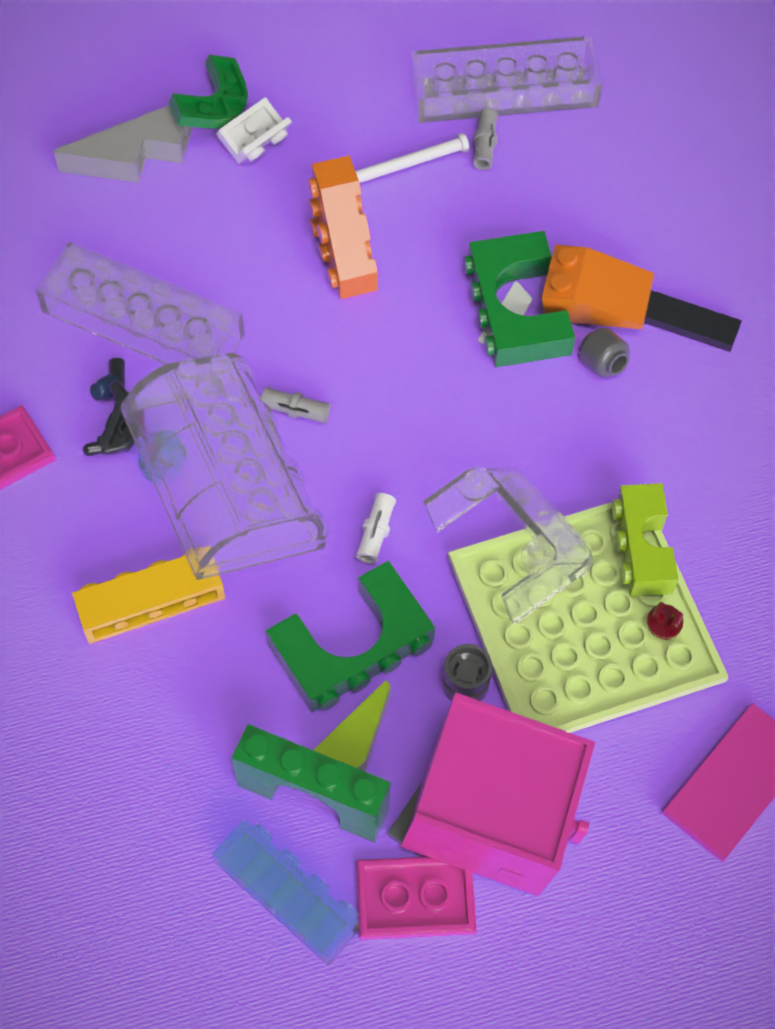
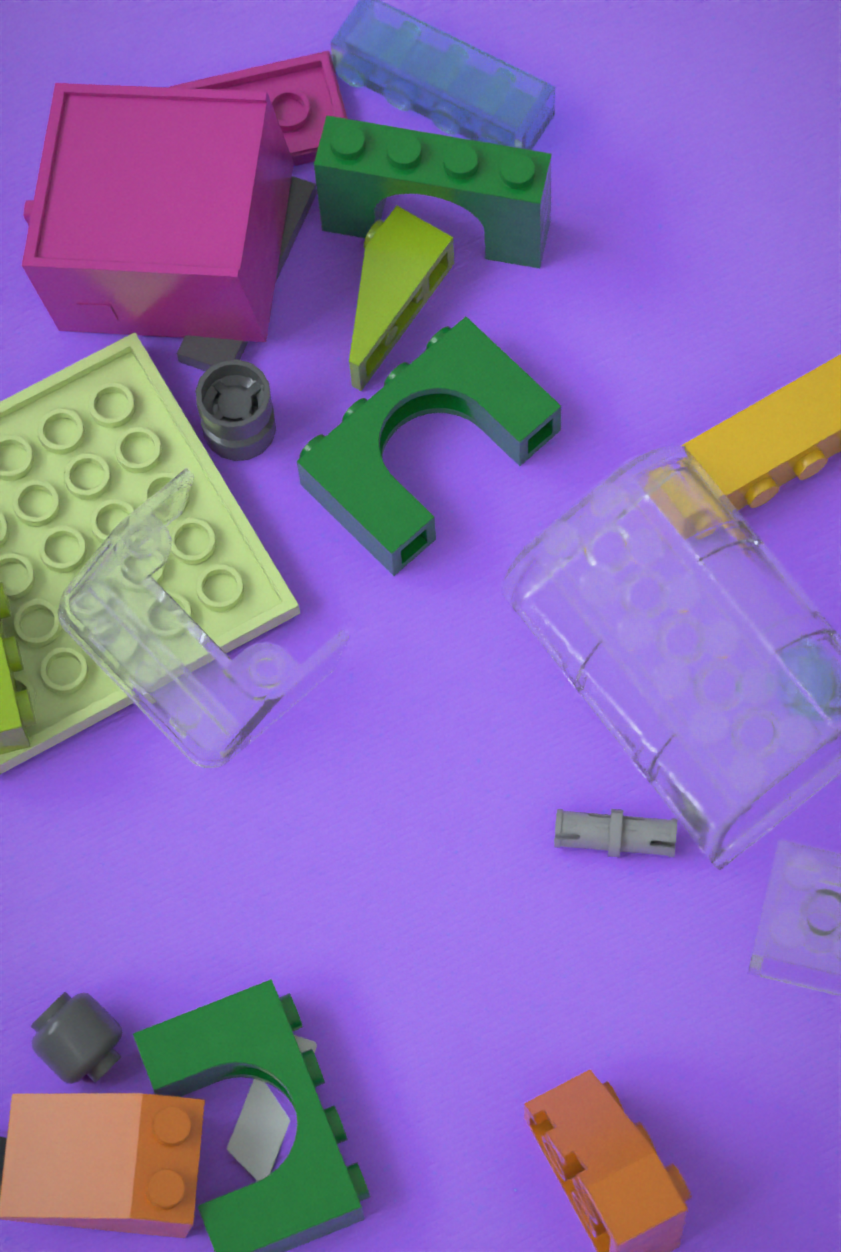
camera: 175 degrees right, 5 degrees up
white pin [355,493,396,564] -> none

